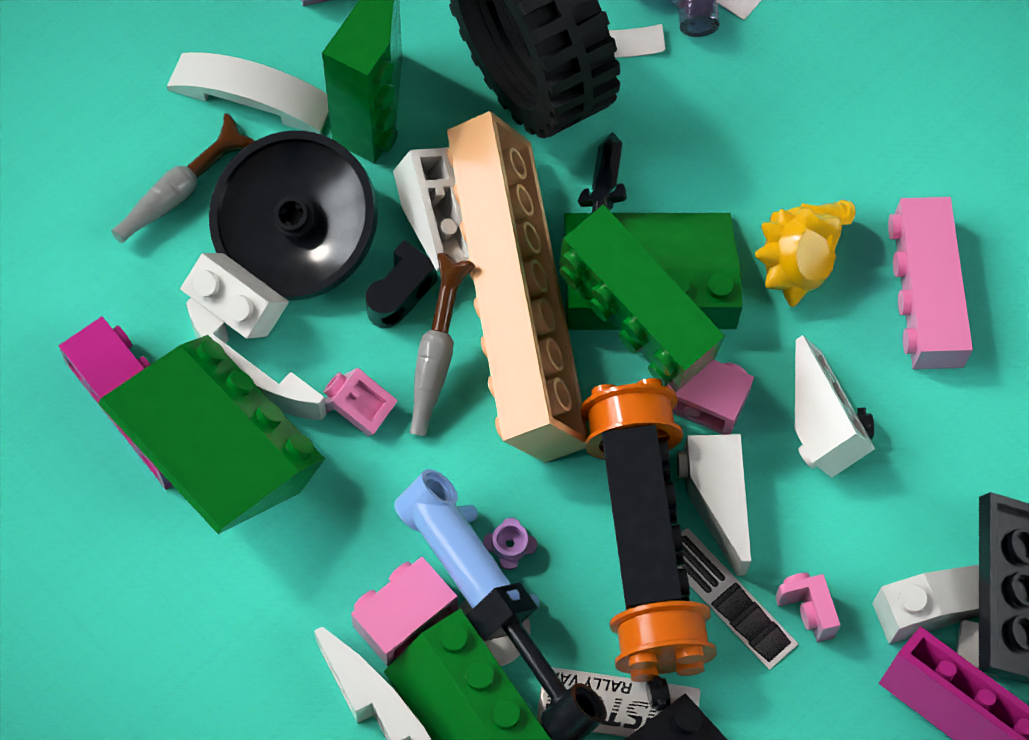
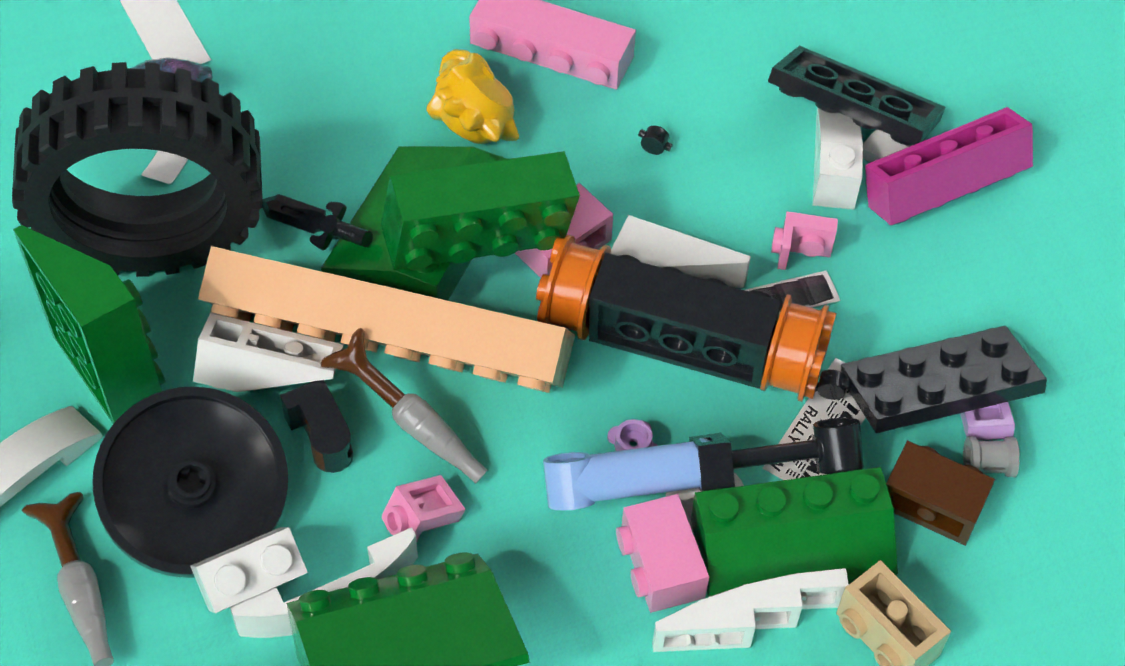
camera: 65 degrees left, 10 degrees down
white slope [795,335,875,478] -> none

